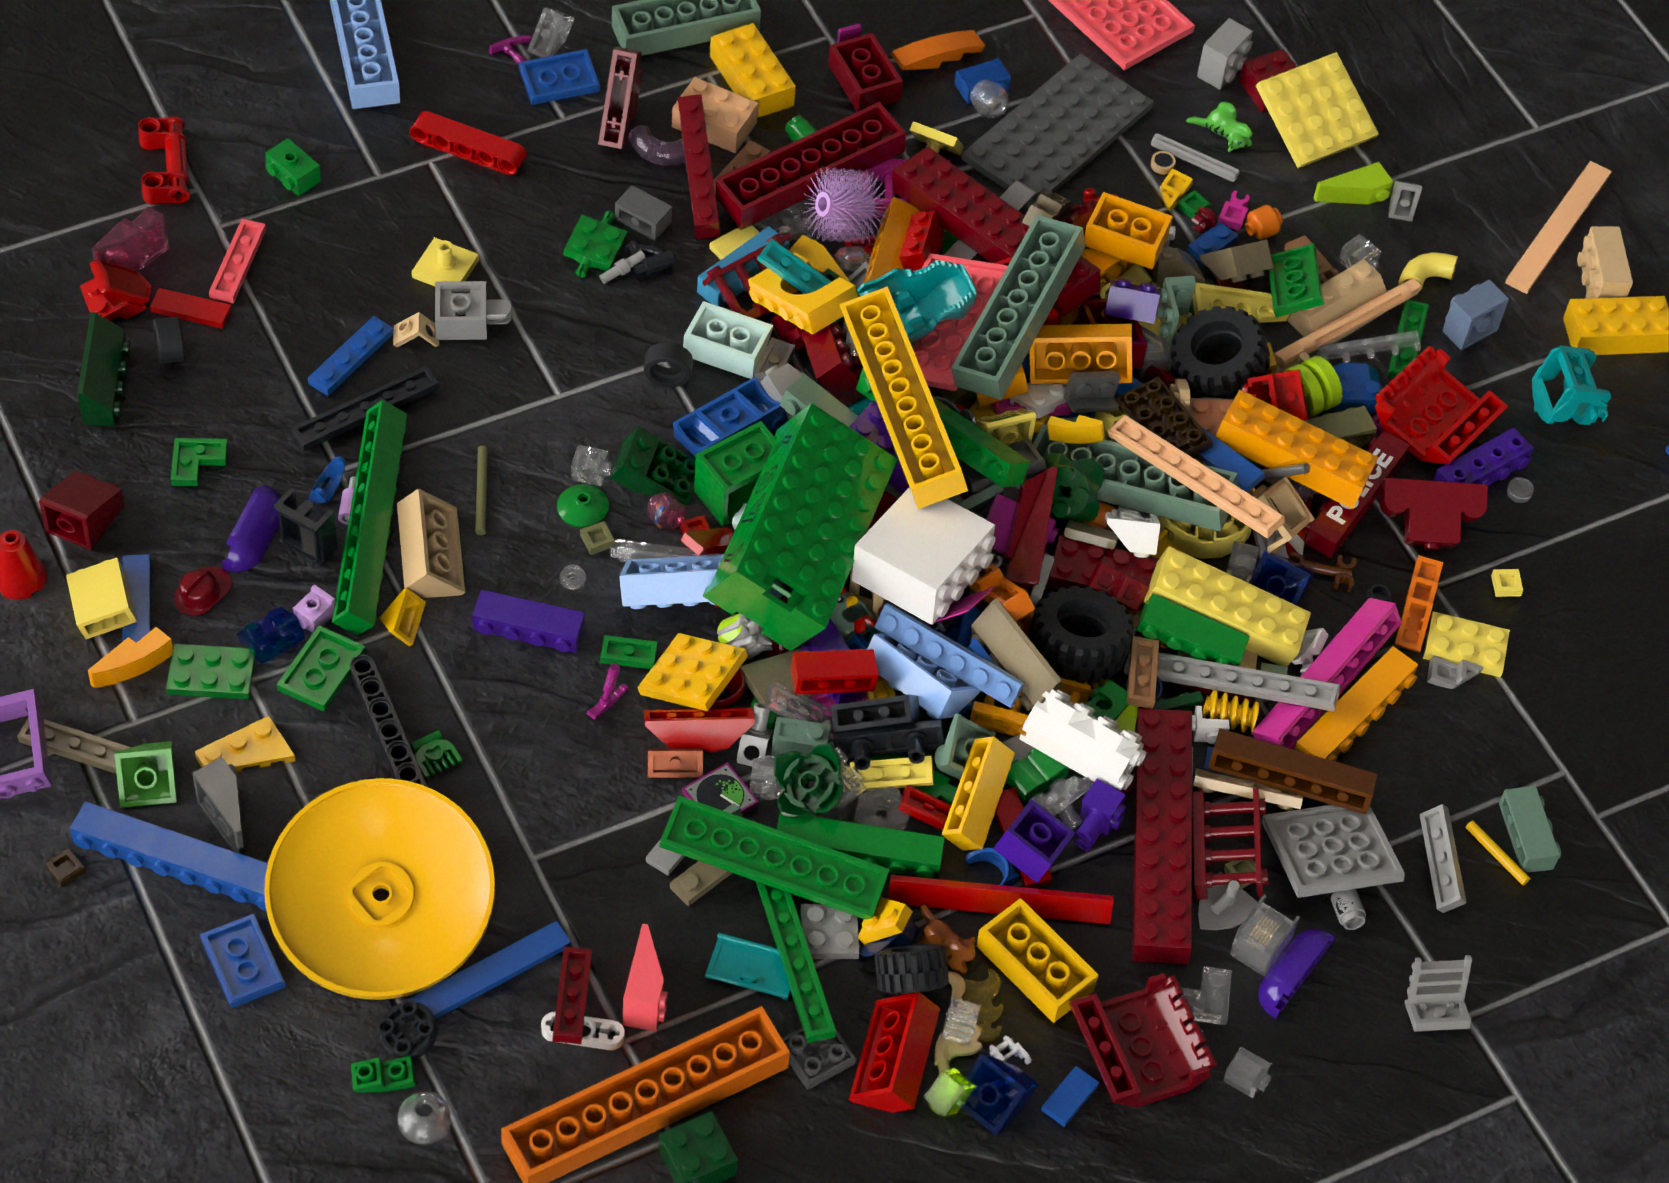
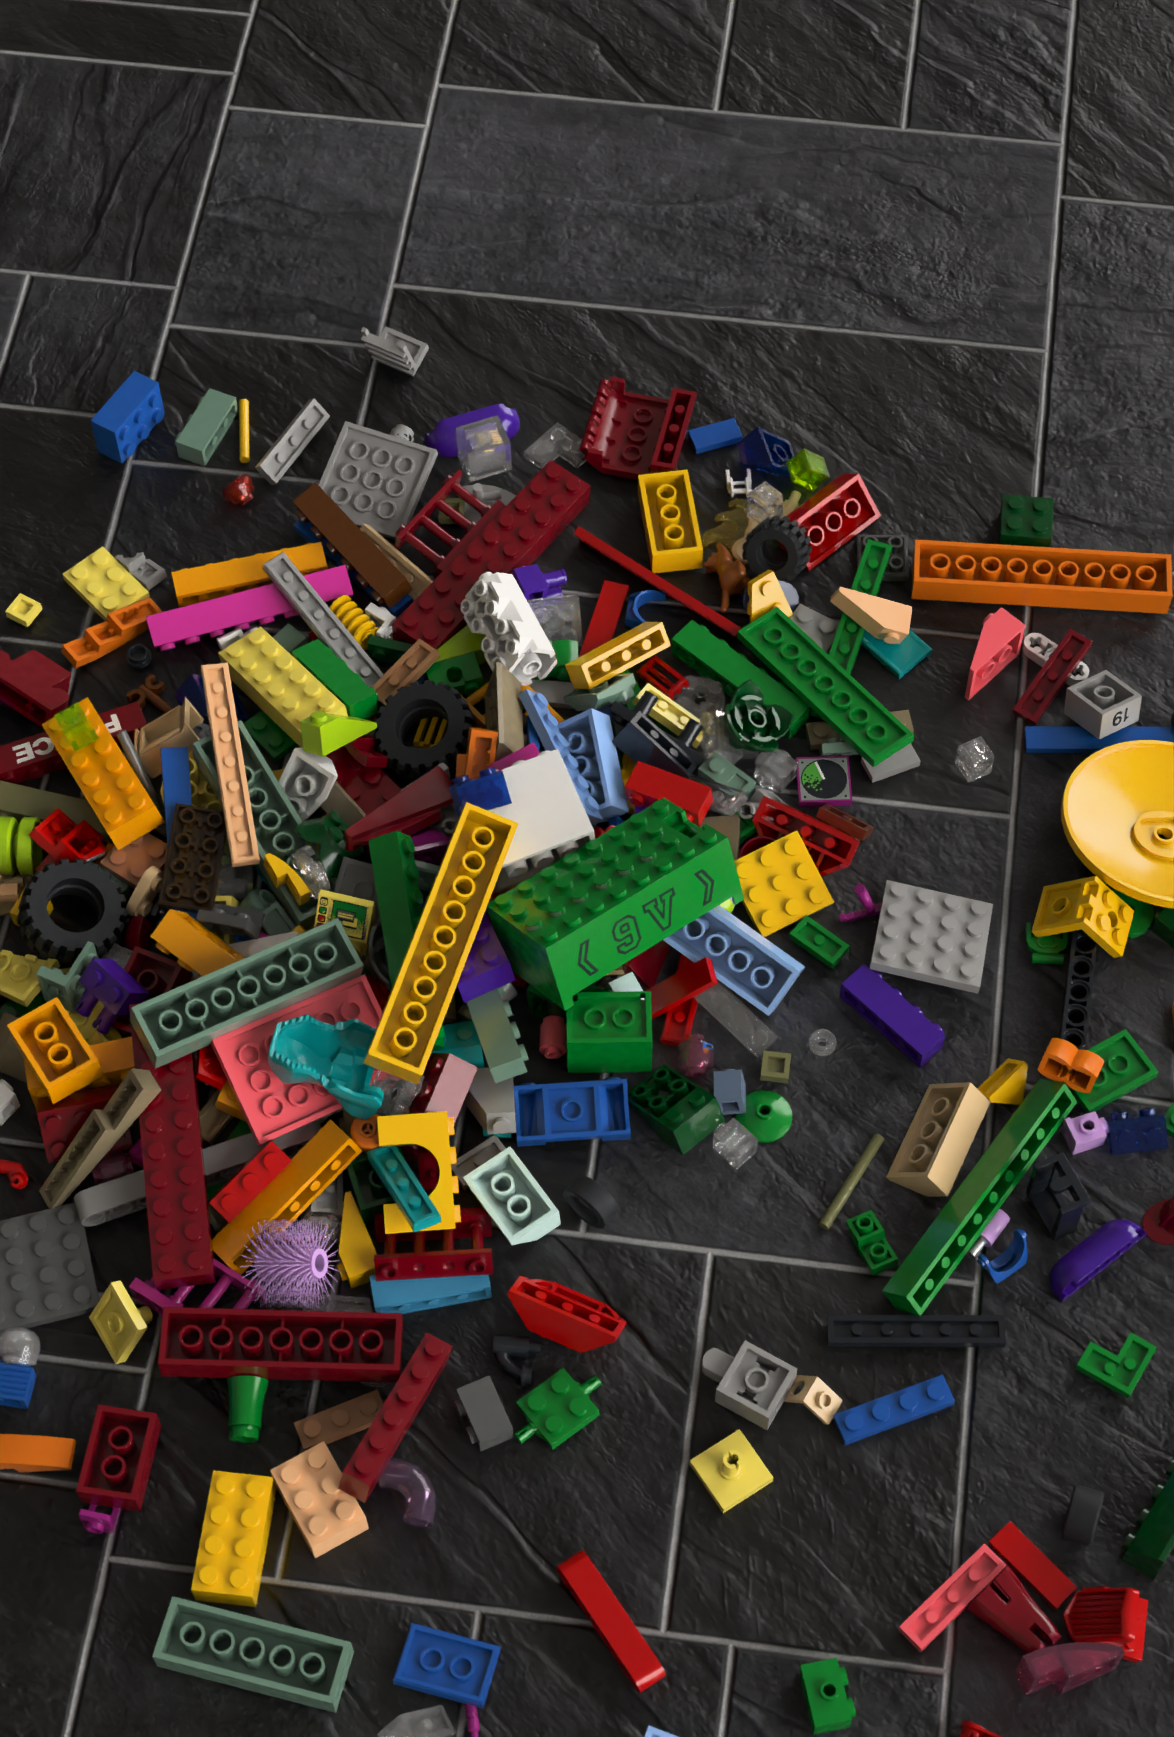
camera: 140 degrees left, 5 degrees up
brick [598,47,643,149] -> none
light grey bar [599,250,646,284] -> none
light yellow tile [710,225,760,260] -> none
dark purple brick [993,799,1075,883] -> none
clear brick [1223,1047,1271,1098] -> none
none -> clear neon green brick [54,702,99,751]
none -> blue brick [91,371,165,464]
none -> clear red cone [222,474,255,506]
none -> clear plate [290,845,331,900]
none -> lime slope [300,711,377,757]
none -> clear blue bracket [448,767,512,819]
none -> red wedge [508,1276,626,1353]
none -> sand blue brick [714,1069,746,1115]
none -> light nougat slope [830,587,912,644]
none -> green slope [846,1210,898,1276]
none -> light grey plate [869,880,993,994]
none -> clear brick [955,736,995,783]
none -> dark red piece [967,1566,1061,1661]
none -> yellow bracket [1031,876,1134,958]
none -> orange brick [1037,1038,1104,1093]
none -> light grey brick [1064,670,1142,740]

